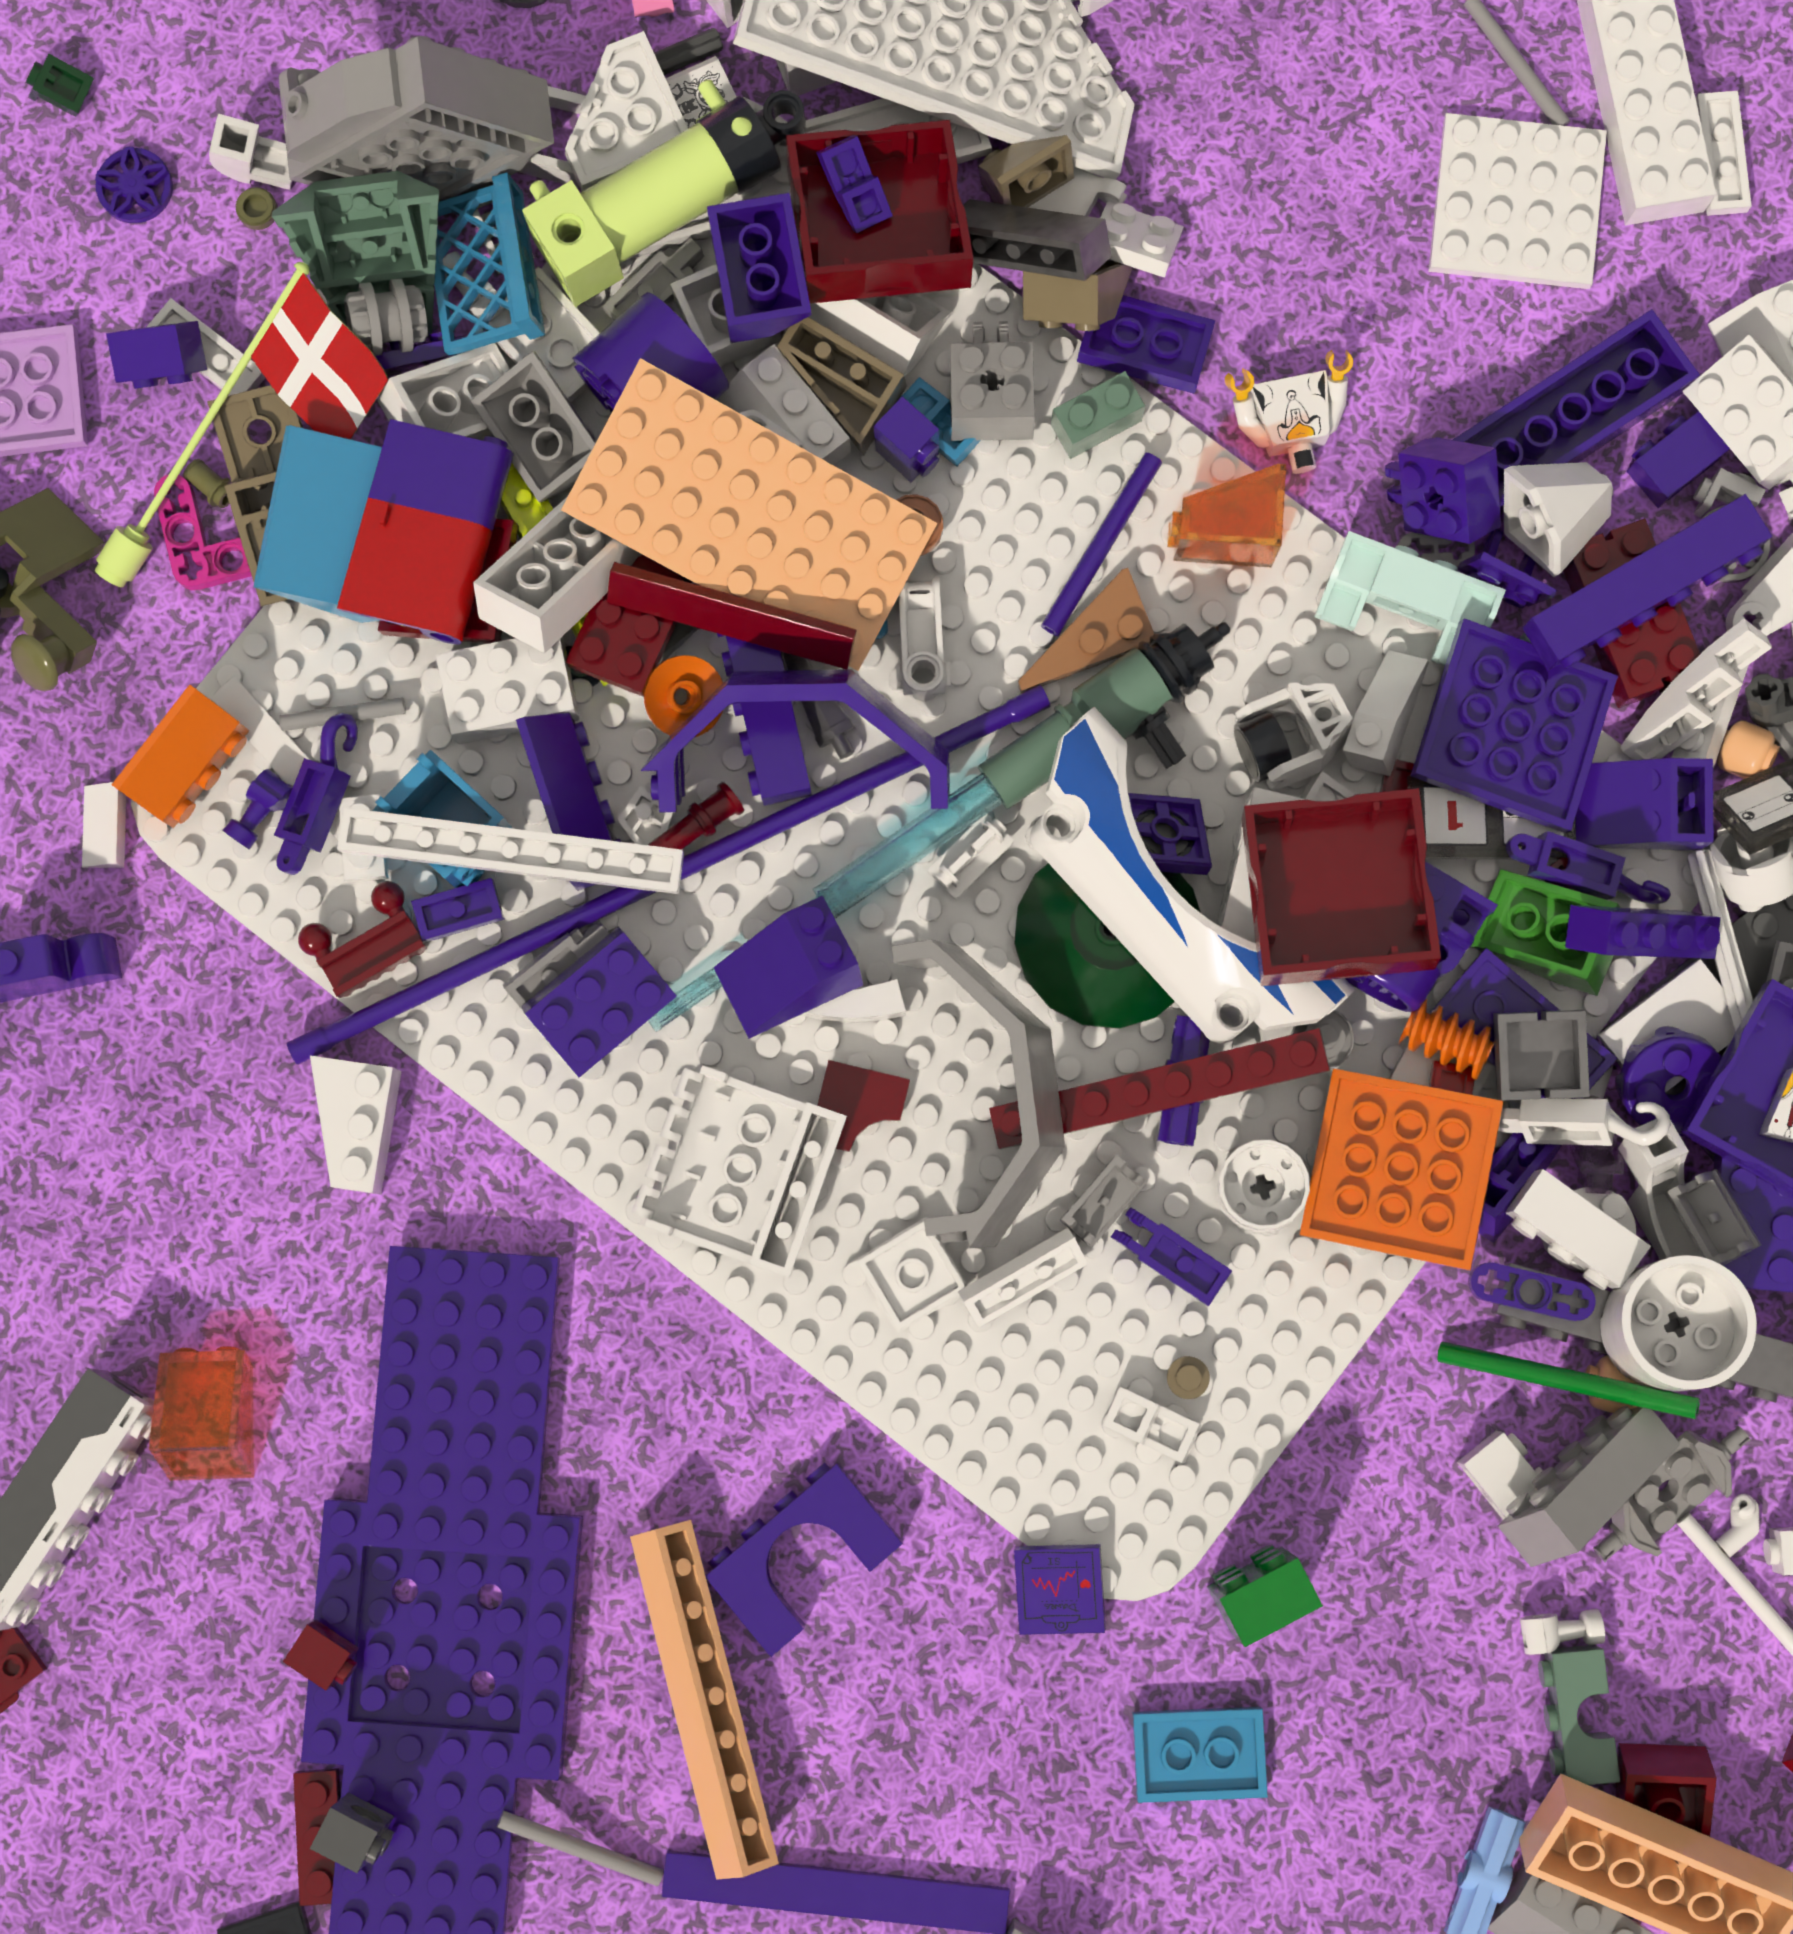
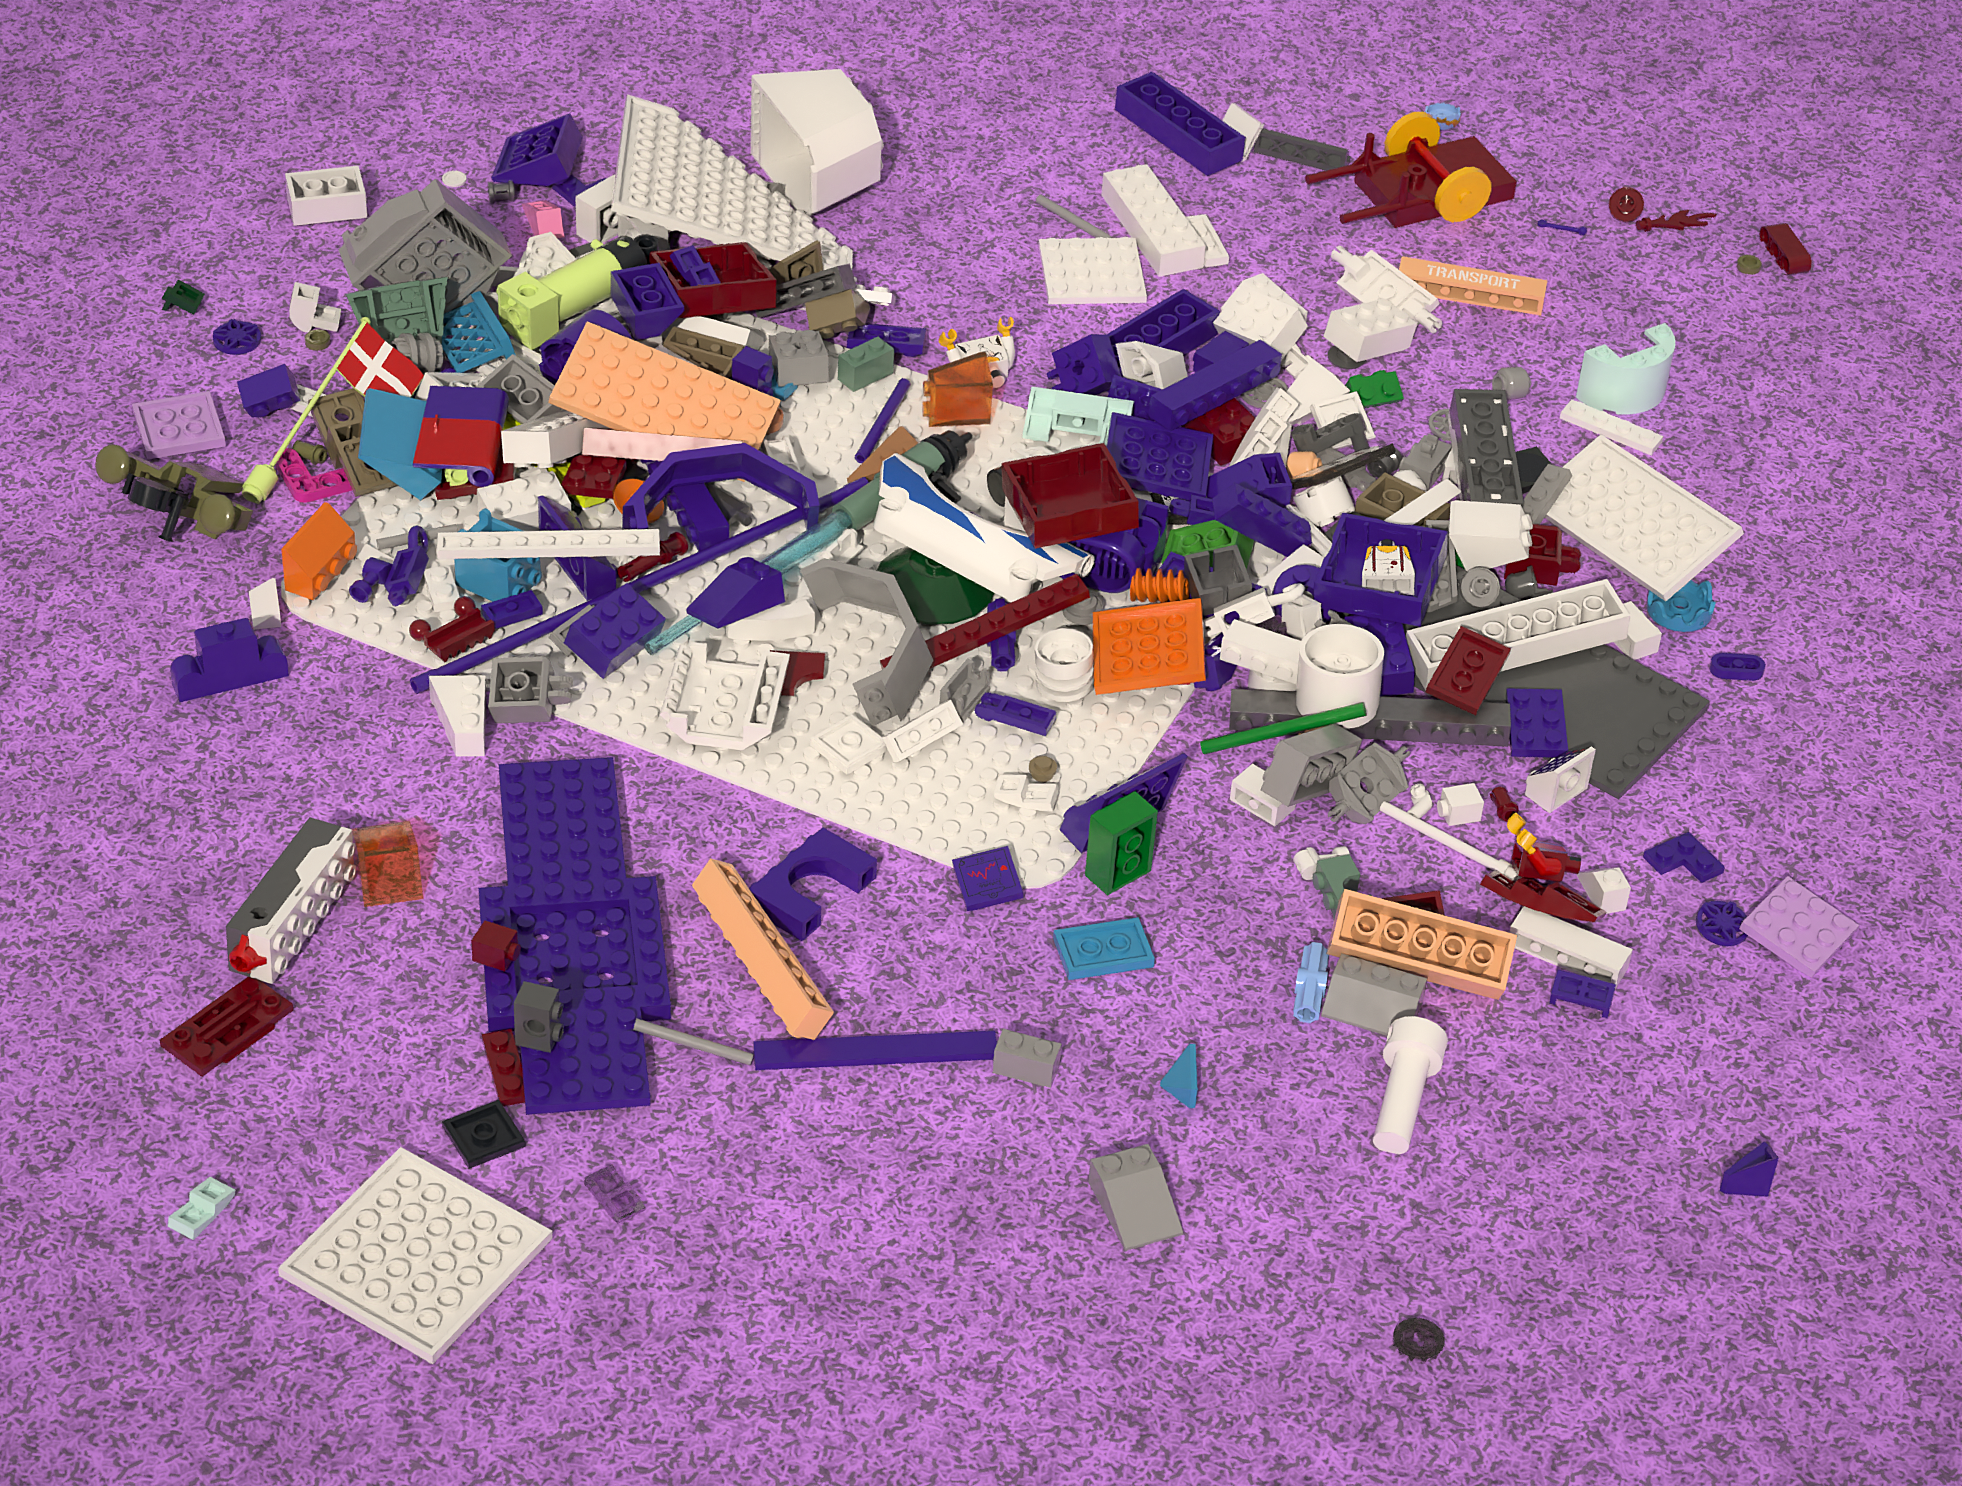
camera: 20 degrees left, 40 degrees down
dark purple beam [1468,1262,1596,1321] -> none
none -> light grey hinge [488,656,573,723]
none -> dark purple slope [1060,753,1188,854]

